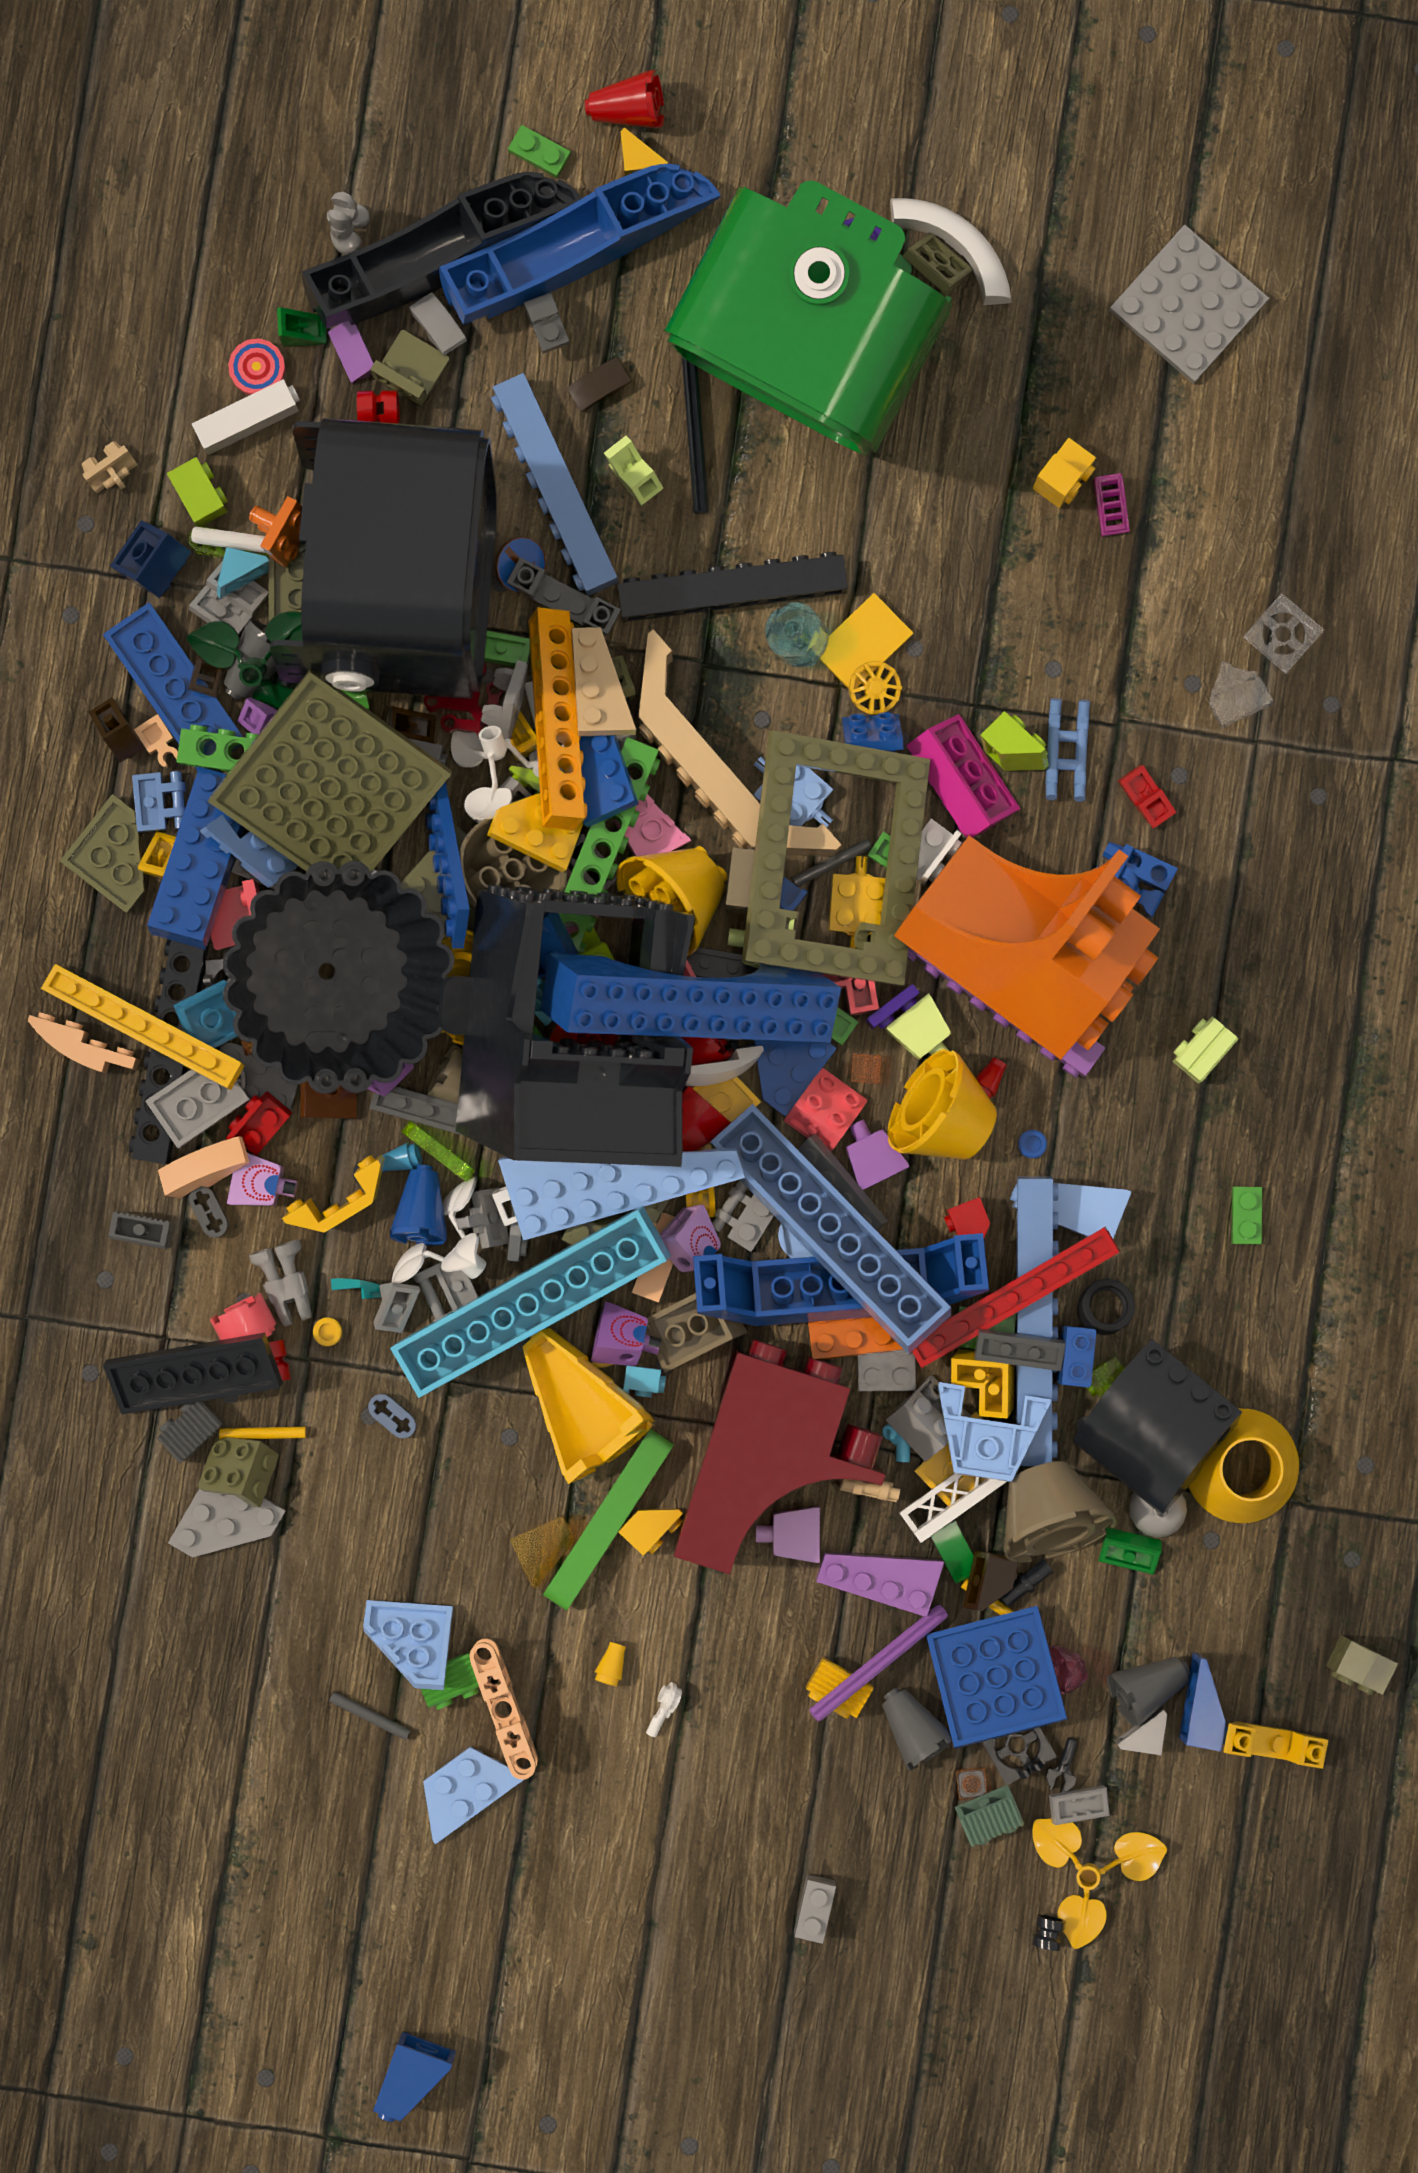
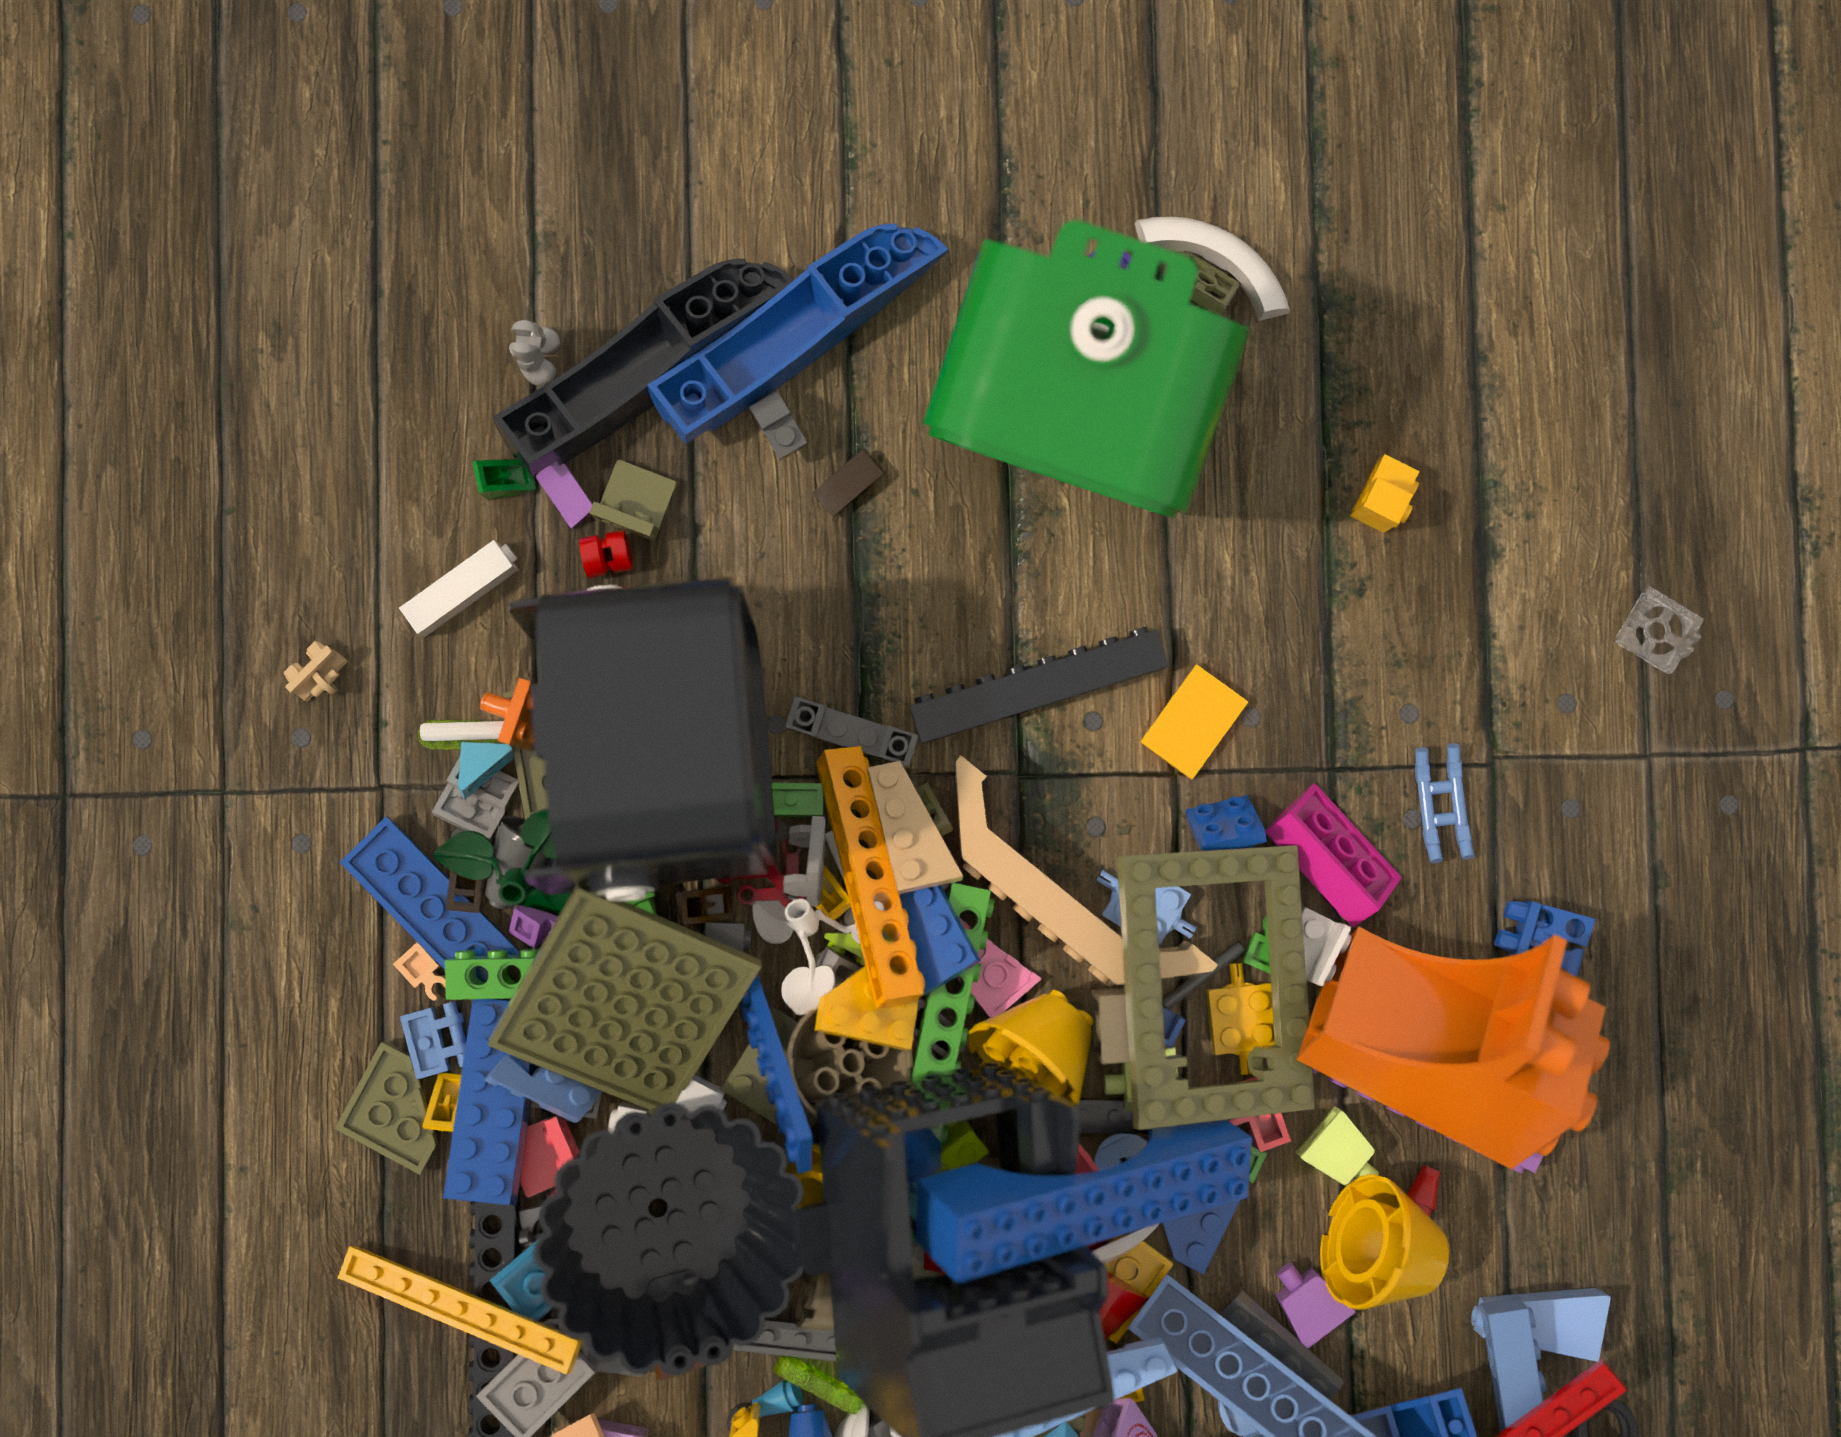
camera: 15 degrees left, 0 degrees up
light nougat slope [28,1012,140,1074] -> none
dark brown slope [89,697,144,763] -> none
dark blue slope [110,520,191,598] -> none
lime brick [167,457,228,527] -> none
red bracket [226,1091,293,1156] -> none
tile [228,338,286,395] -> none
light grey slope [409,292,467,356] -> none
medium blue brick [491,373,618,596] -> none
blue piece [495,536,546,593] -> none
bright green plate [508,125,571,179] -> none
red cone [585,69,664,128] -> none
yellowish green brick [604,436,663,506] -> none
yellow slope [621,128,668,176] -> none
black axle [682,358,709,514] -> none
light grey plate [712,1180,774,1252] -> none
clear light blue brick [765,602,829,667] -> none
coral bracket [784,1068,867,1152] -> none
yellow wheel [849,661,902,715] -> none
clear orange tile [850,1053,881,1084] -> none
dark purple plate [865,984,920,1030] -> none
red slope [944,1197,990,1239] -> none
lime slope [980,711,1049,771] -> none
blue tile [1018,1130,1047,1159] -> none
magenta slope [1092,473,1130,537] -> none
light grey plate [1109,224,1269,384] -> none
red slope [1118,764,1177,829] -> none
yellowish green brick [1173,1017,1238,1083] -> none
clear slope [1209,661,1273,729] -> none
bright green plate [1231,1187,1262,1244] -> none

